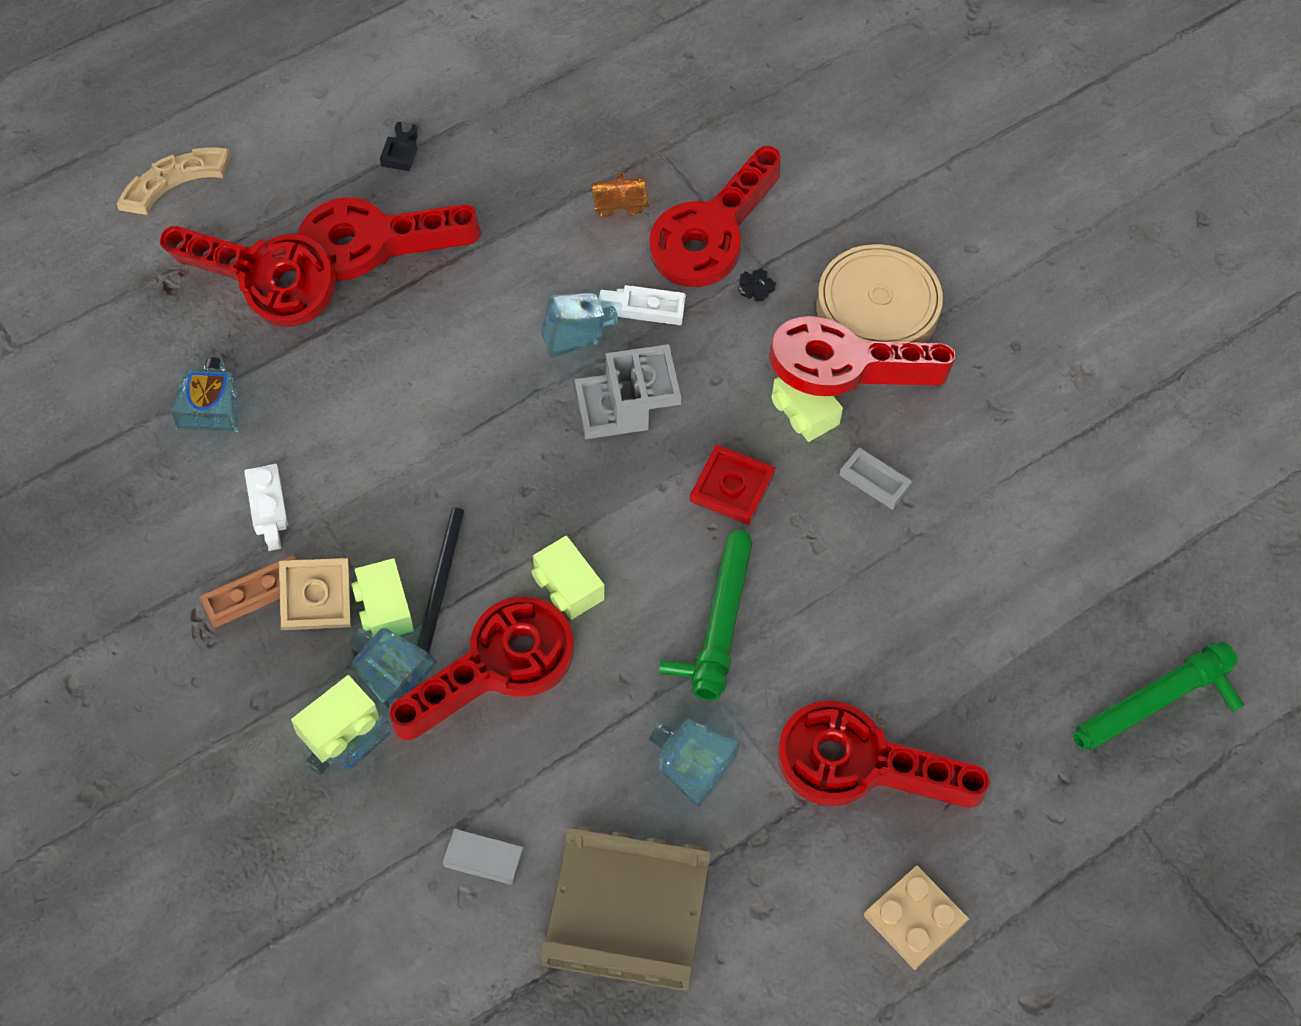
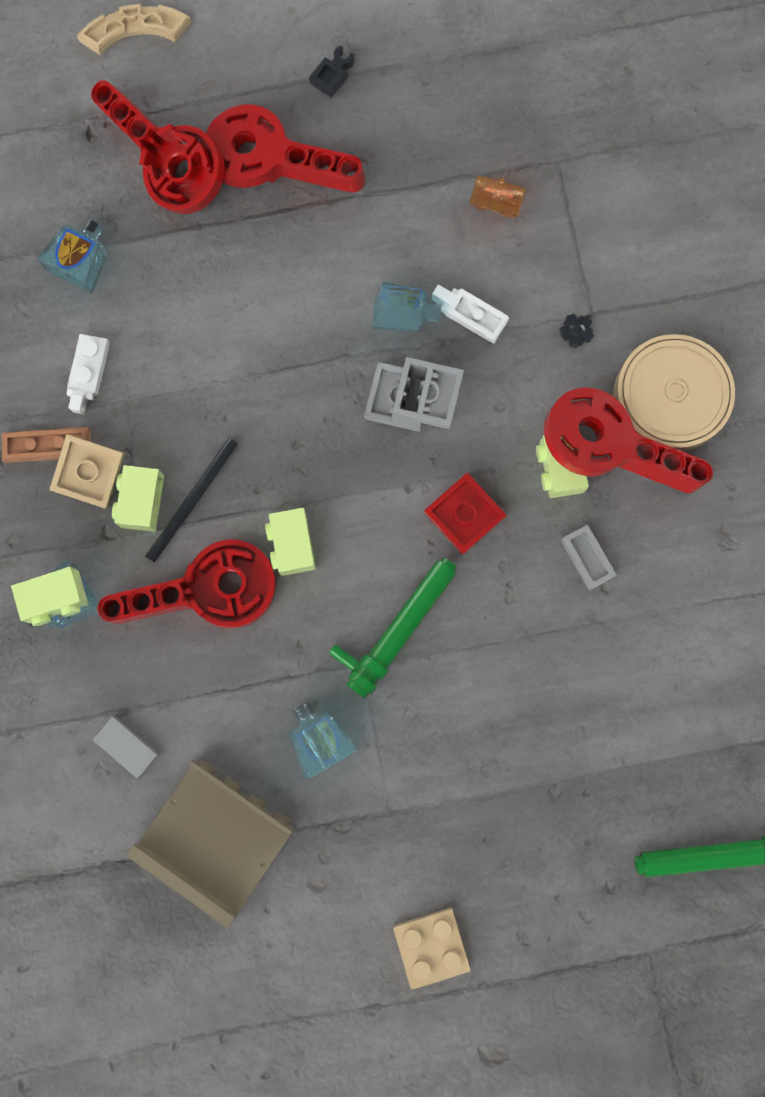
camera: 30 degrees right, 20 degrees up
clear light blue torso [350,628,437,709] -> none
red beam [649,146,781,287] -> none
red beam [778,701,990,808] -> none

